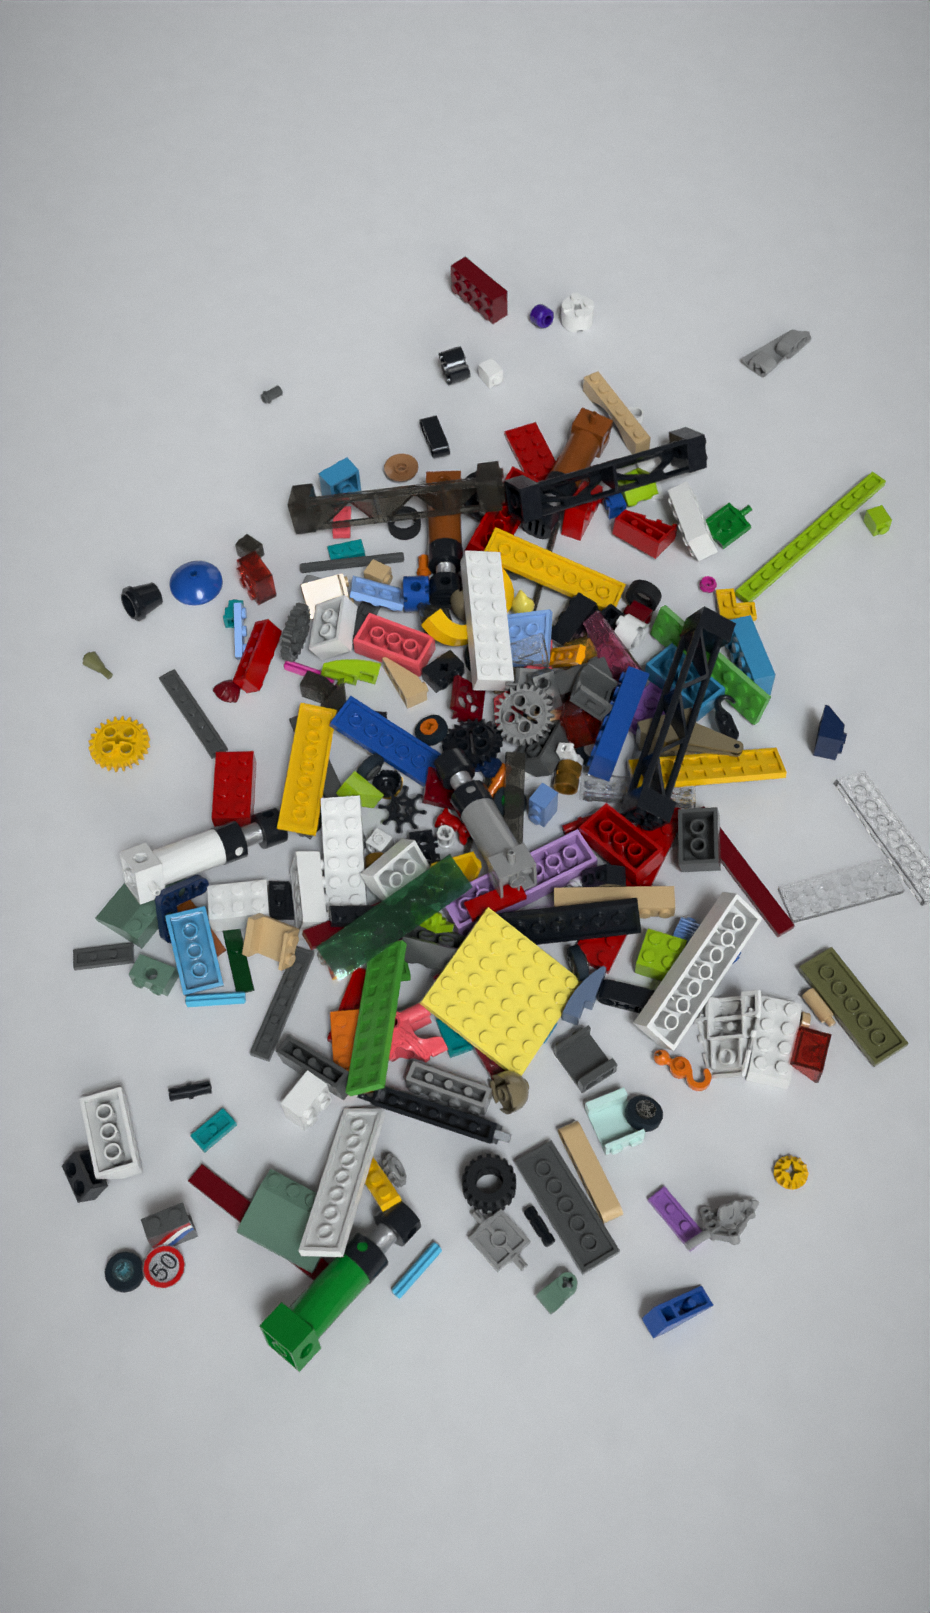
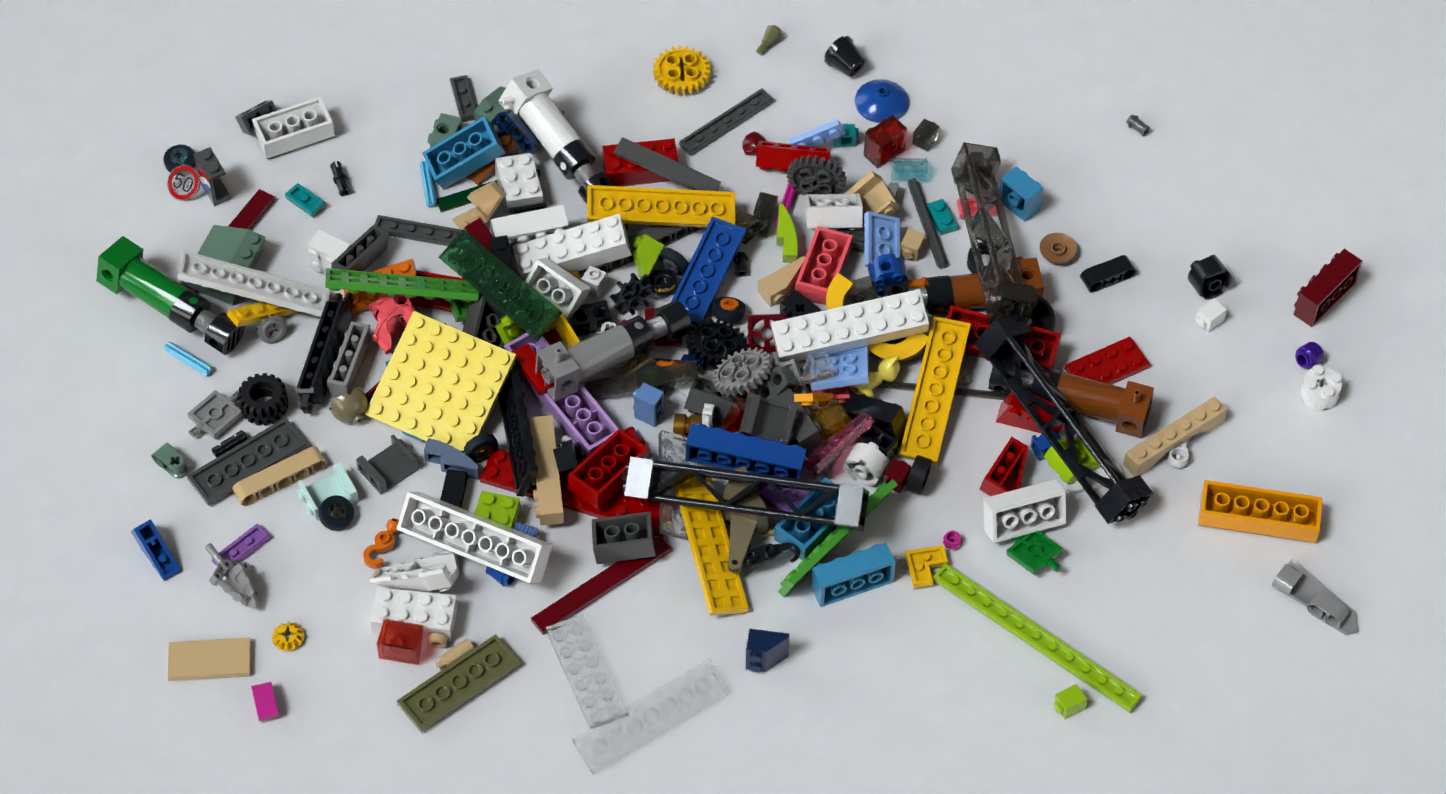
camera: 80 degrees right, 5 degrees down
none -> tan tile [168,637,251,681]
none -> dark pink beam [251,681,279,721]
none -> dark grey tile [614,137,721,191]
none -> clear light blue bracket [890,158,928,181]
none -> light orange brick [1198,480,1322,543]

